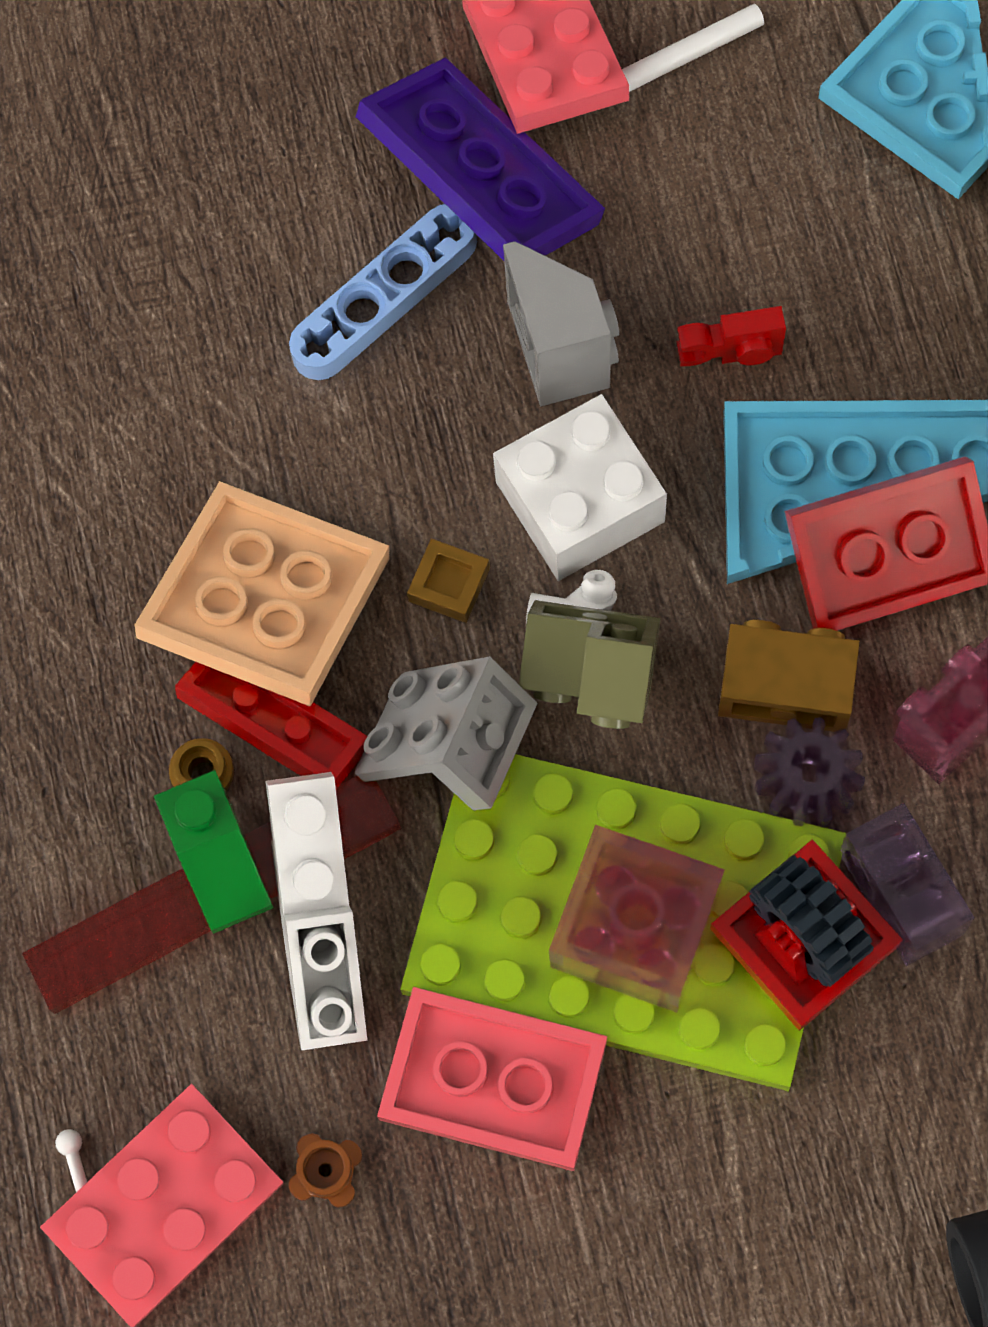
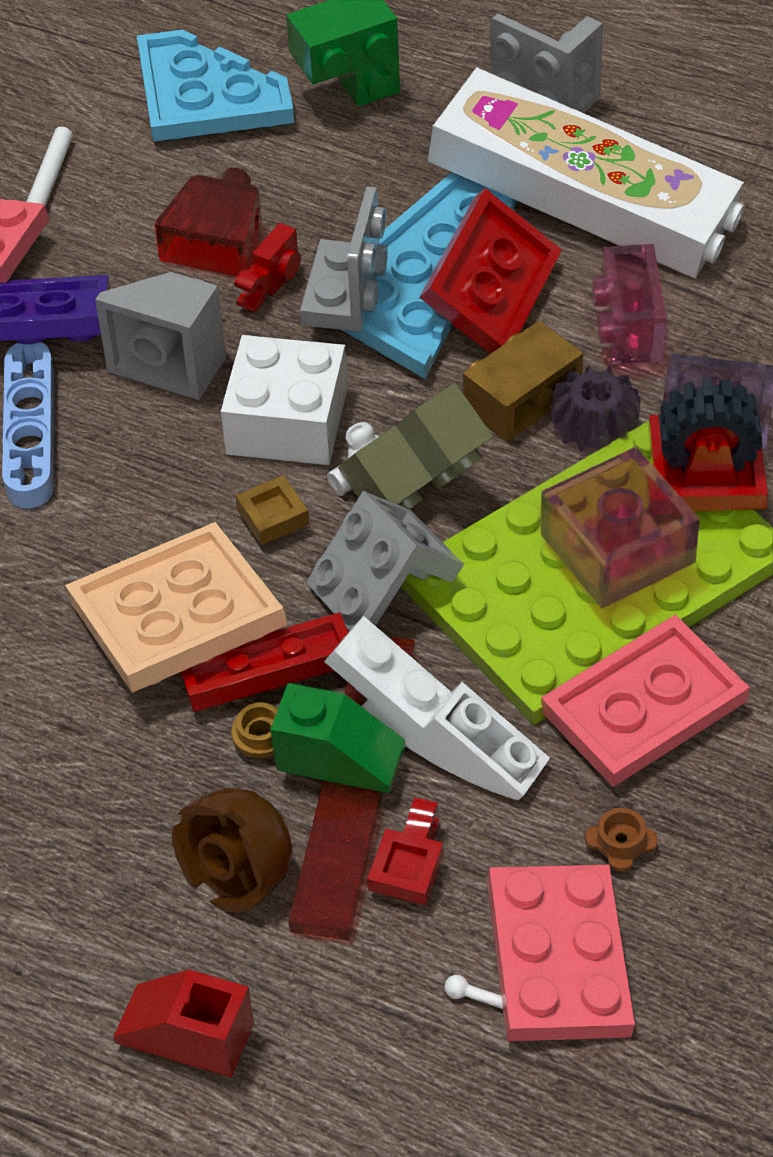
camera: 55 degrees left, 20 degrees down
none -> clear red torso [154,167,262,276]
none -> reddish brown cylinder [171,788,293,913]
none -> light grey bracket [300,186,388,332]
none -> red plate [367,797,444,906]

